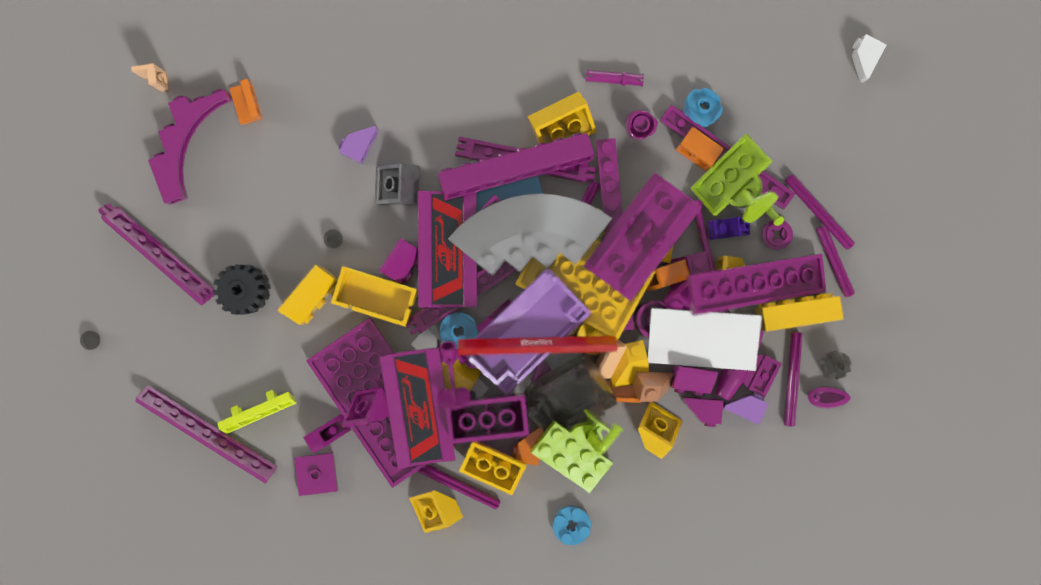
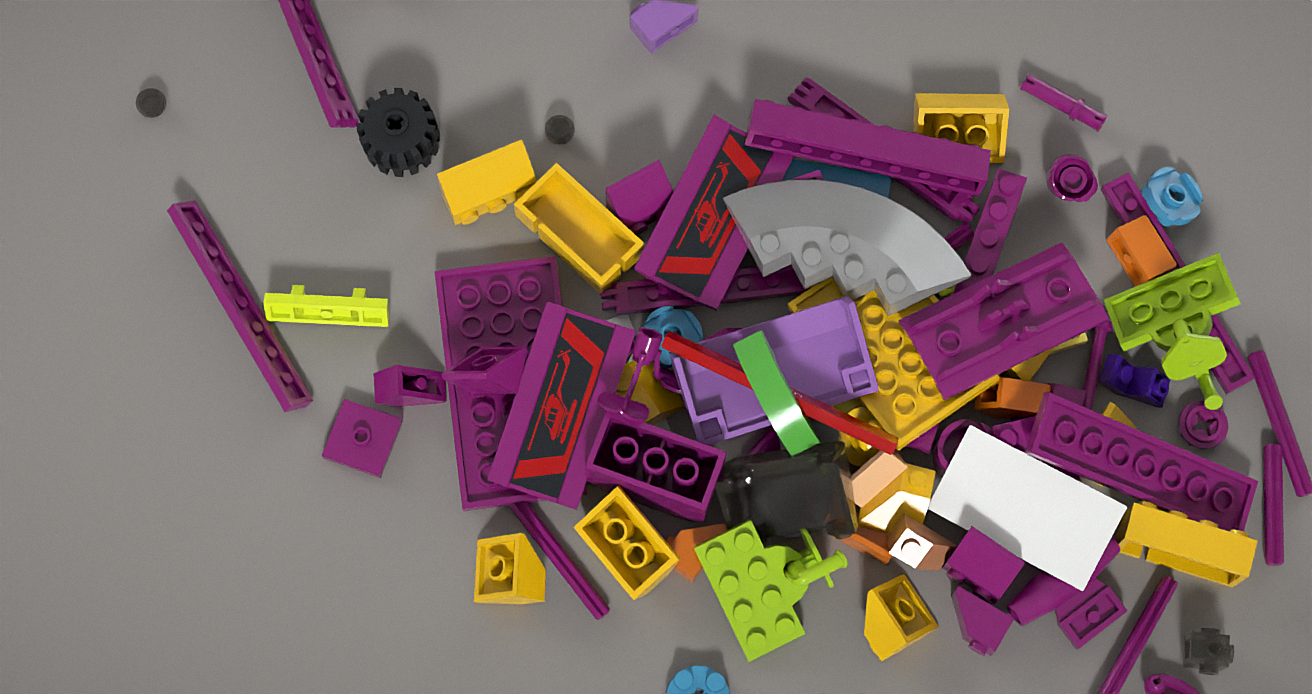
camera: 20 degrees right, 15 degrees down
flat silver slope [376,163,420,205] -> none
medium lavender slope [723,393,768,425] -> none
none -> bright green slope [733,330,820,456]

